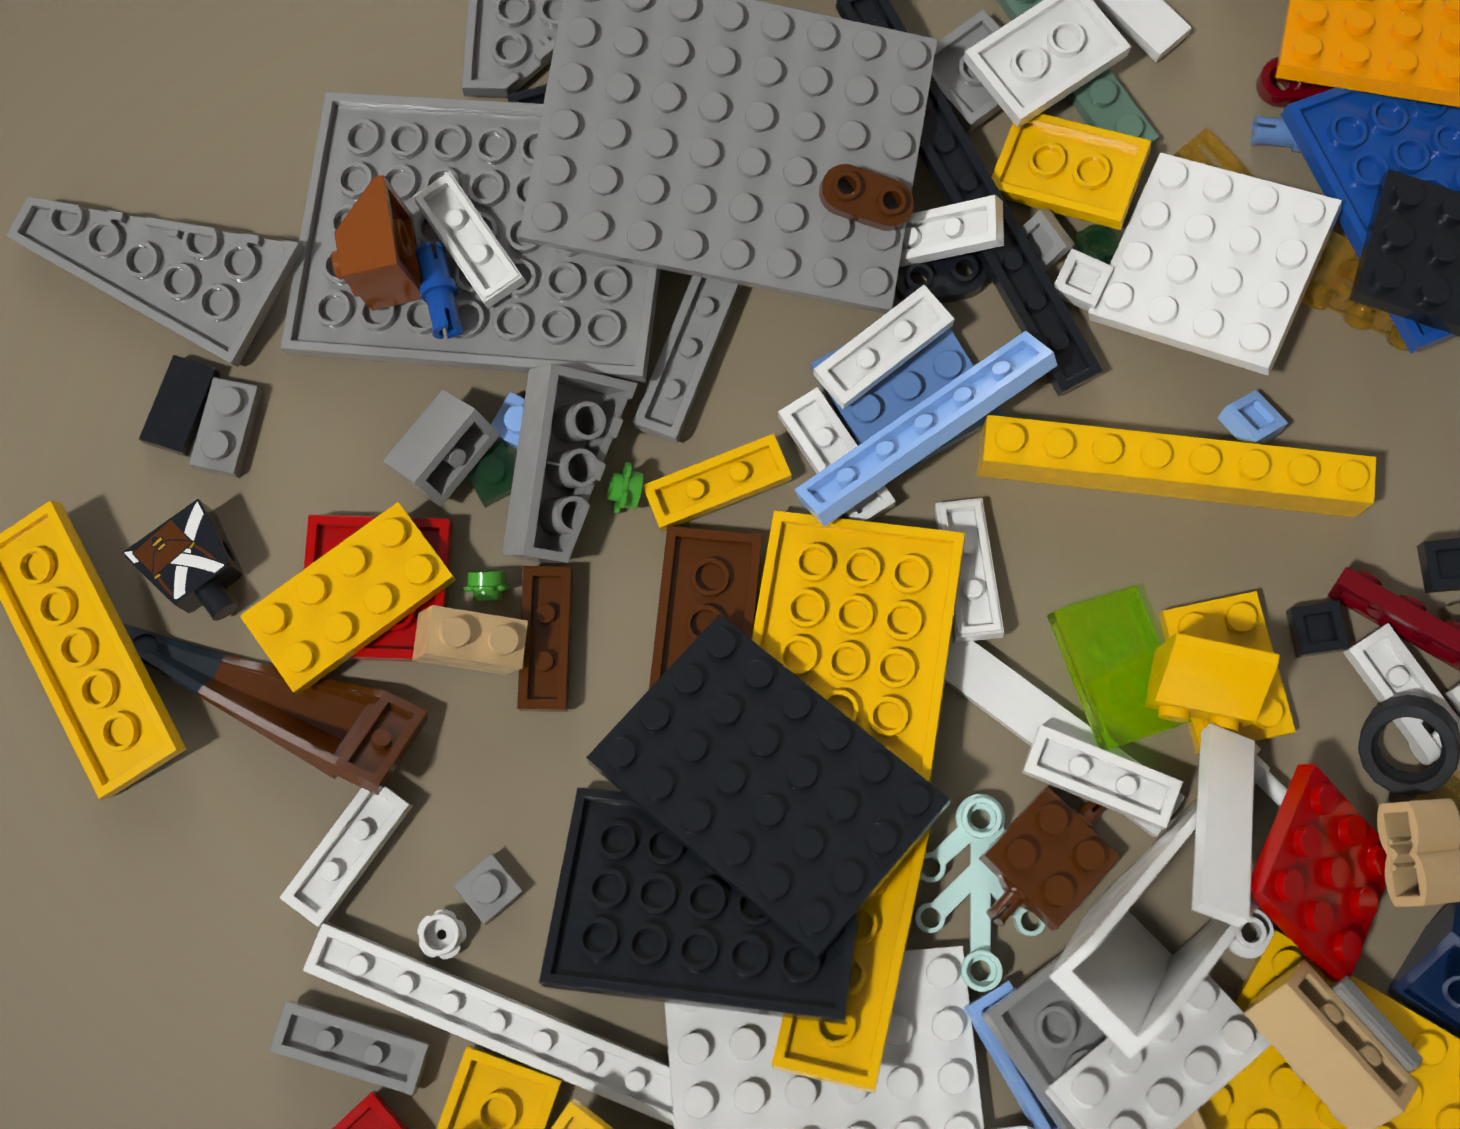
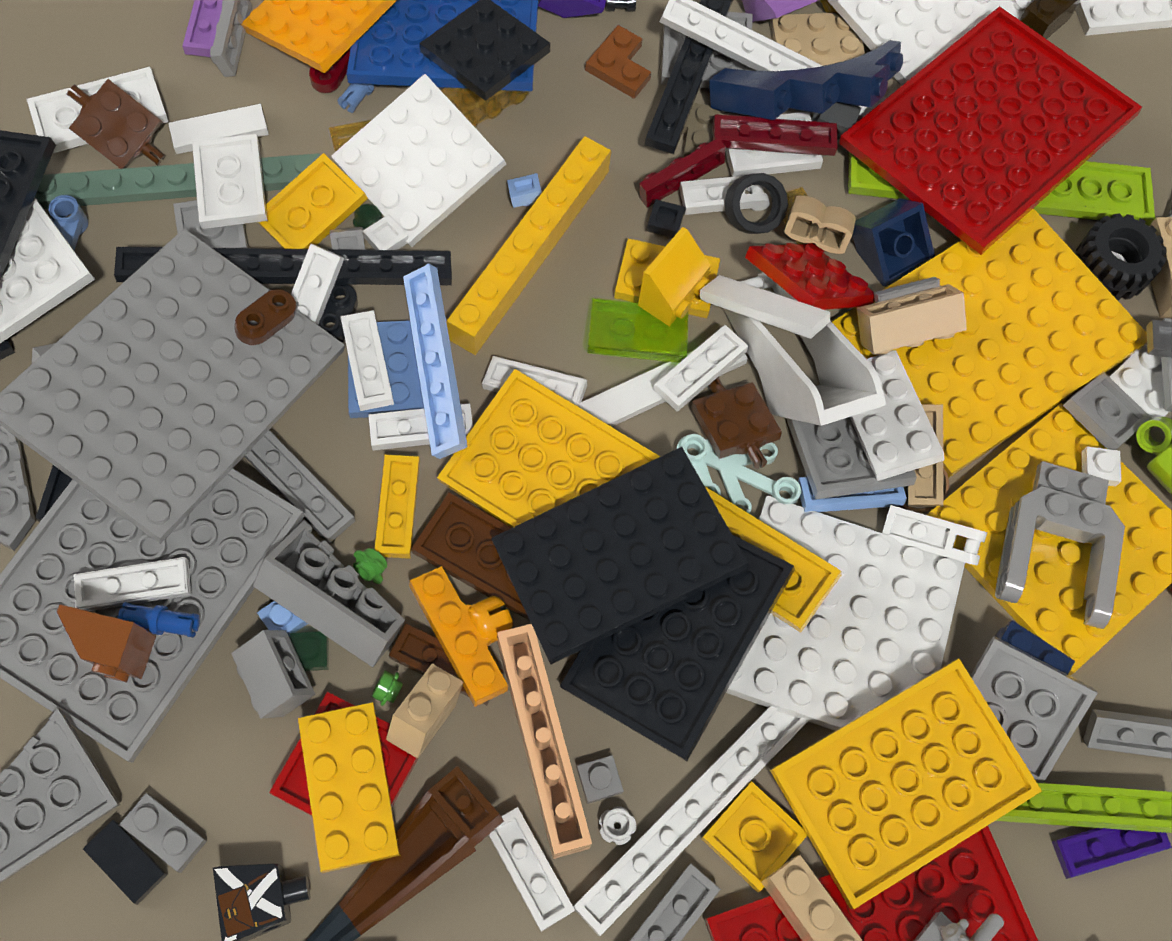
camera: 80 degrees left, 10 degrees down
none -> light orange plate [409,566,513,707]
none -> light nougat brick [497,624,592,859]

